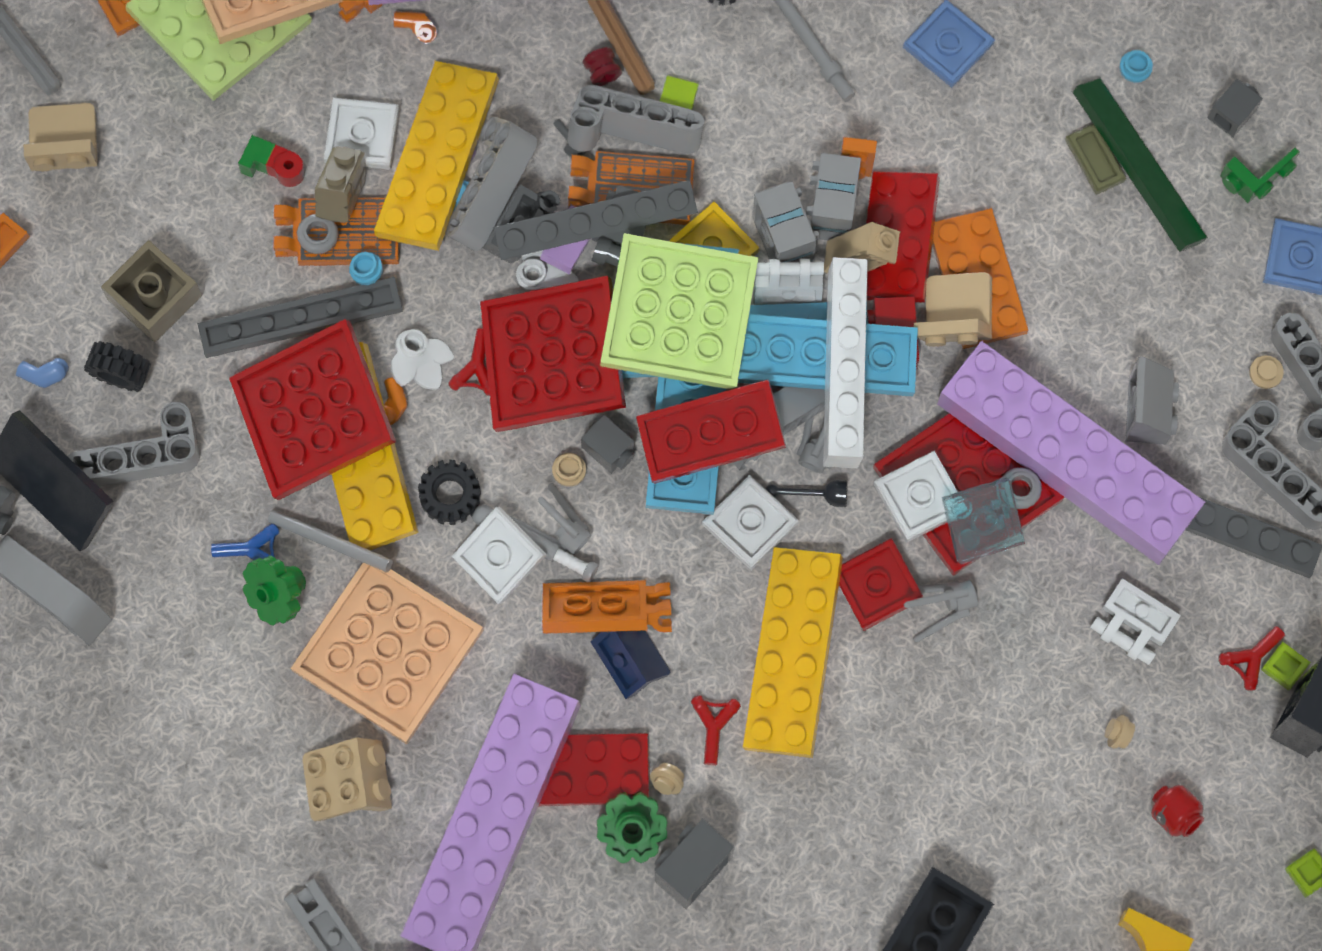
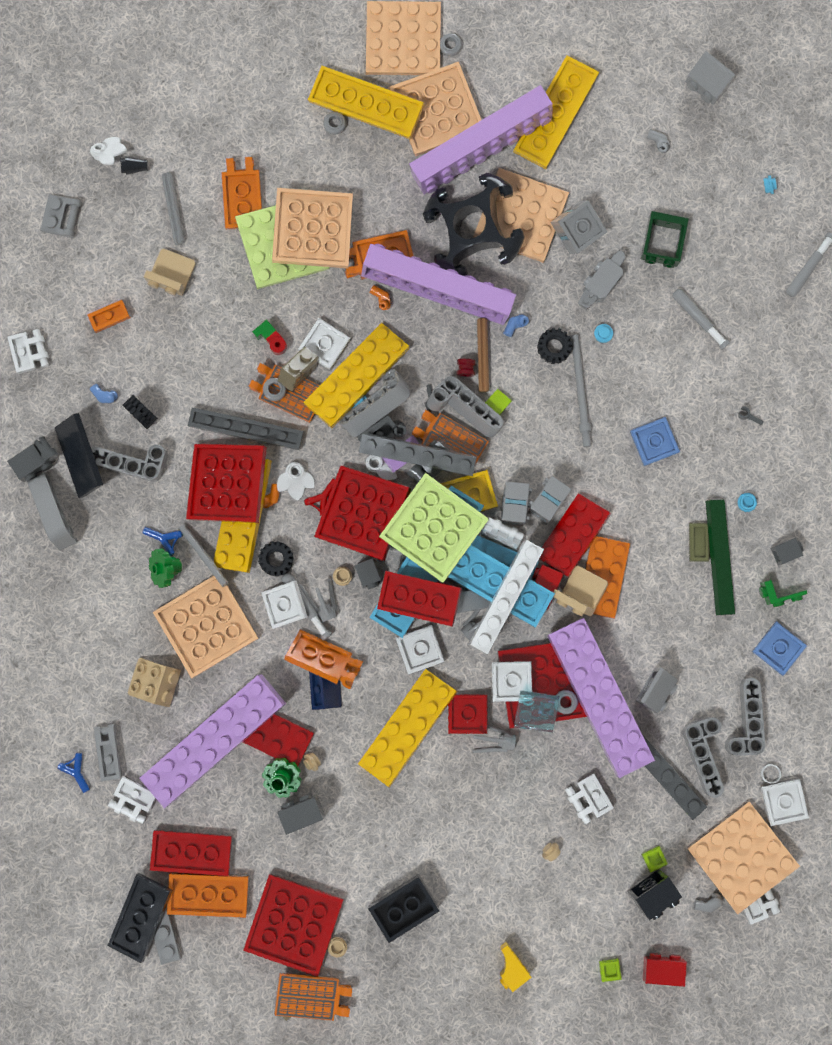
camera: 30 degrees right, 10 degrees up
dark tan brick [101,240,202,343] -> none
medium azure plate [349,252,383,285] -> none
red piece [691,695,741,766] -> none
black hinge [766,480,848,507] -> none
tan window [824,222,900,274] -> none
orange plate [841,137,877,180] -> none
red head [1151,785,1204,837] -> none
red piece [1218,626,1285,691] -> none
tan plate [1249,355,1284,389] -> none

